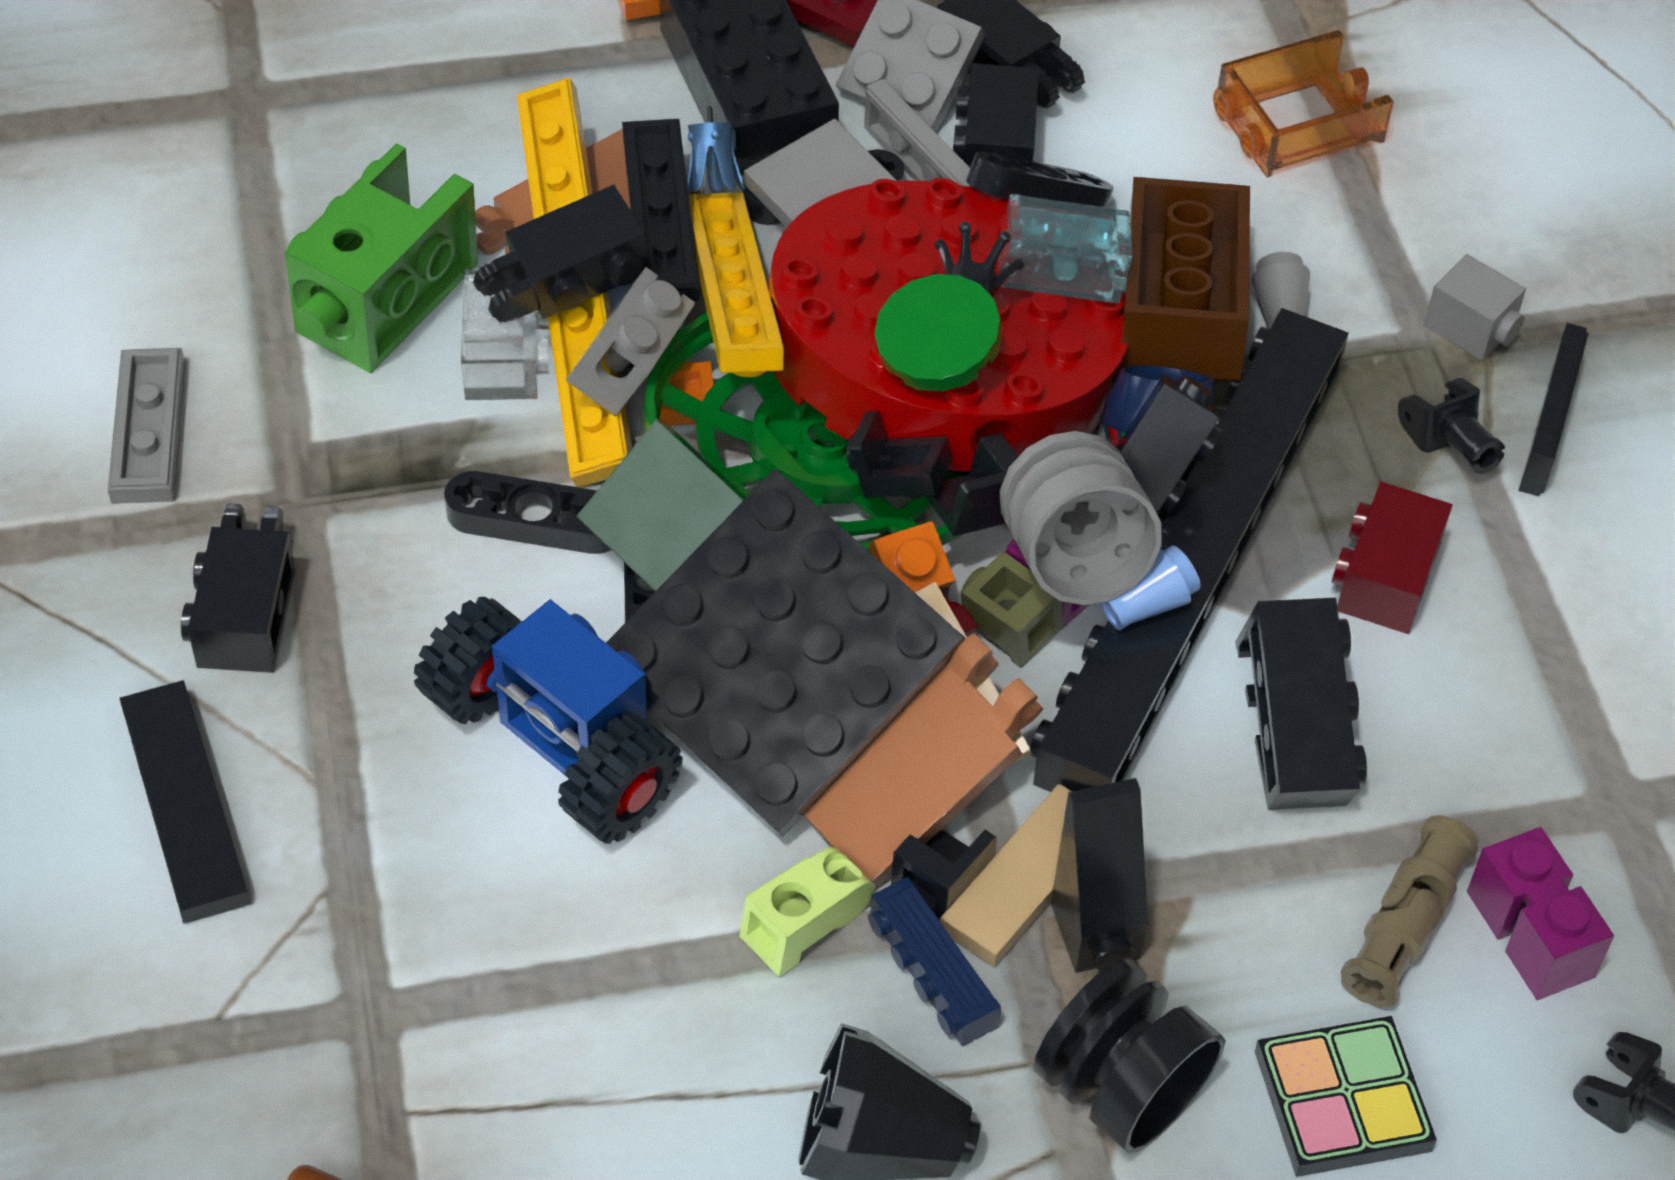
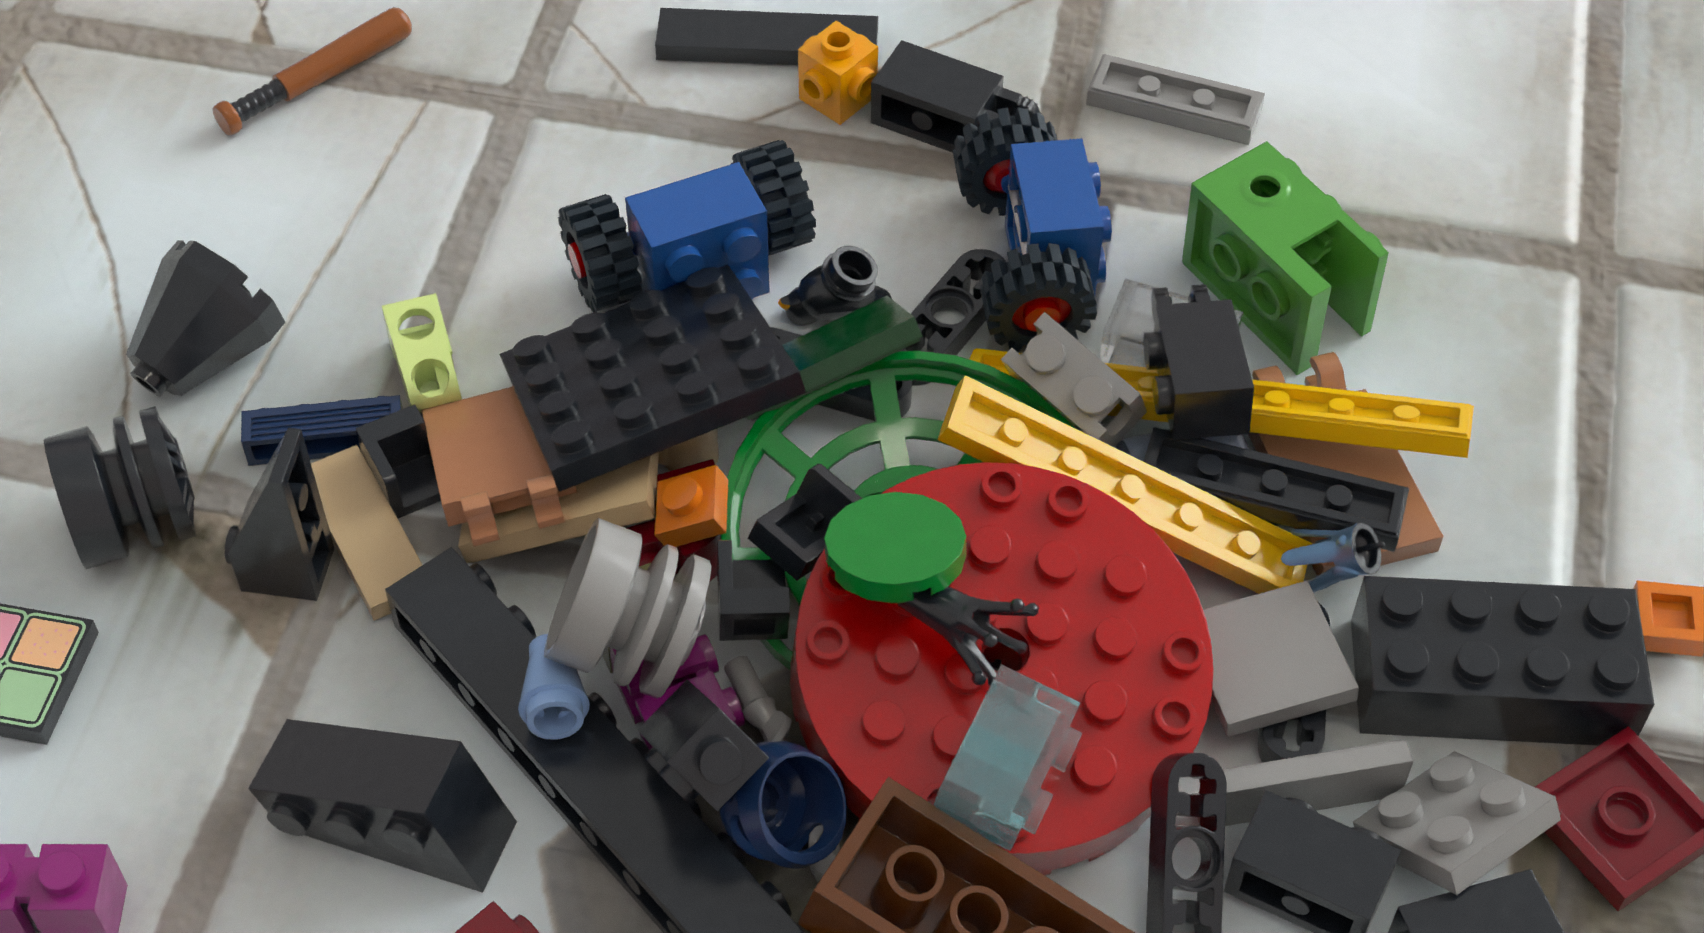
camera: 115 degrees right, 0 degrees up
dark tan piece [1340,815,1479,1008] -> none
none -> black animal [778,246,892,325]
none -> light orange brick [798,21,878,125]
none -> brick [953,108,1112,352]

